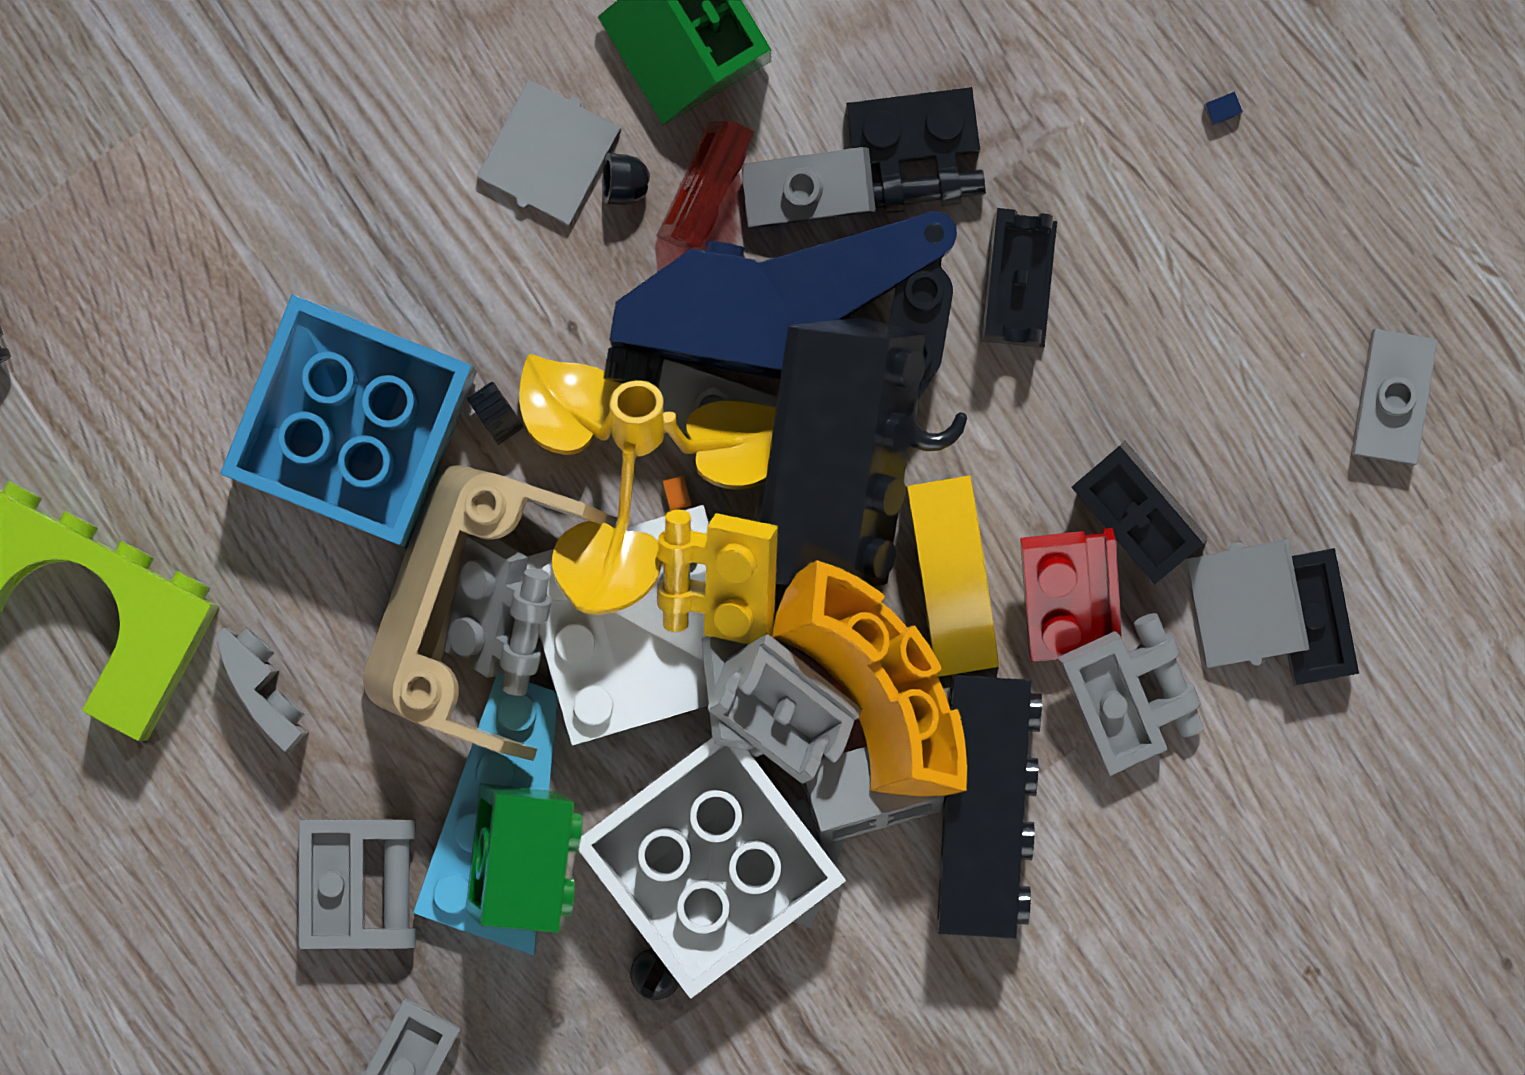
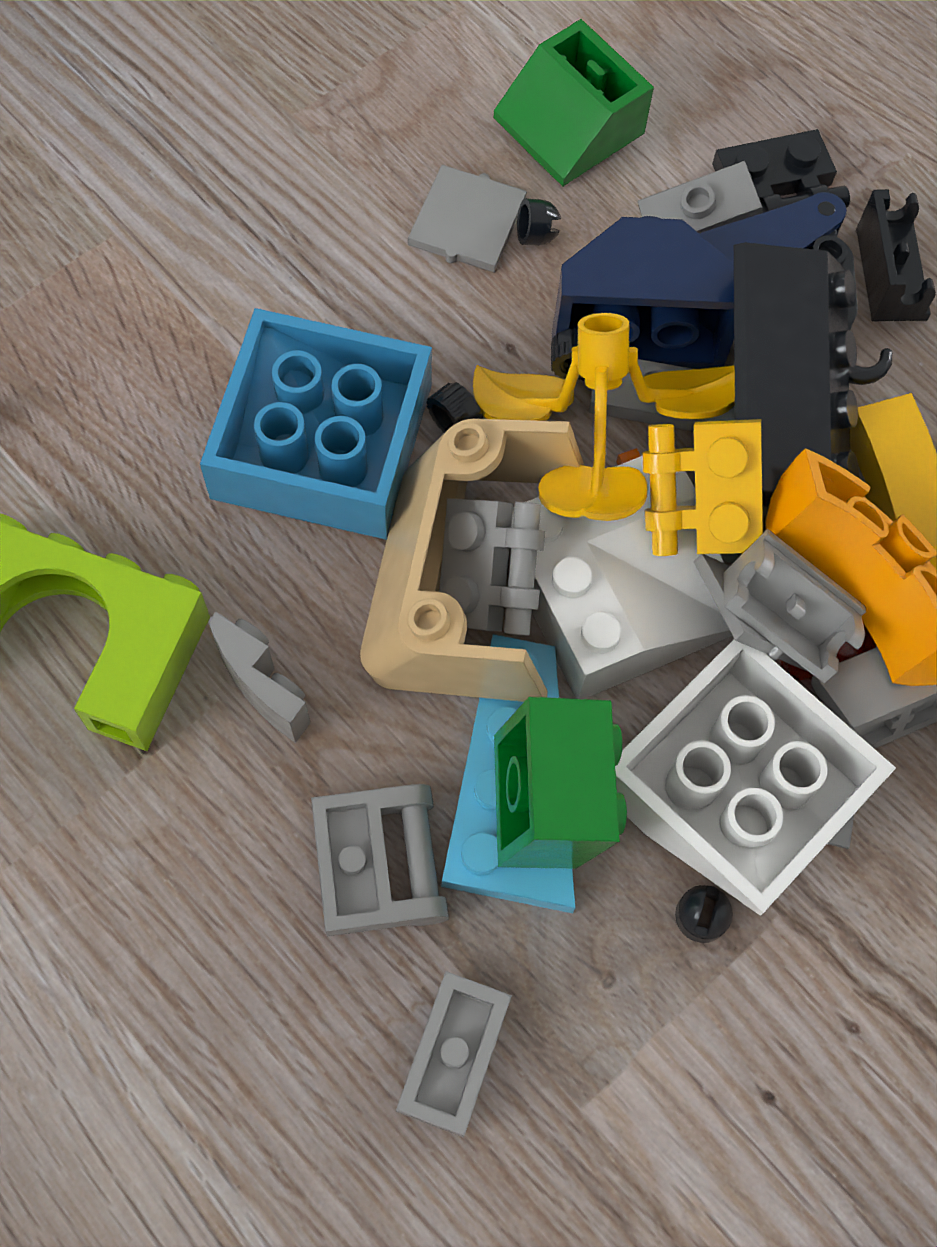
camera: 15 degrees left, 20 degrees down
clear red plate [656,120,754,248] -> none

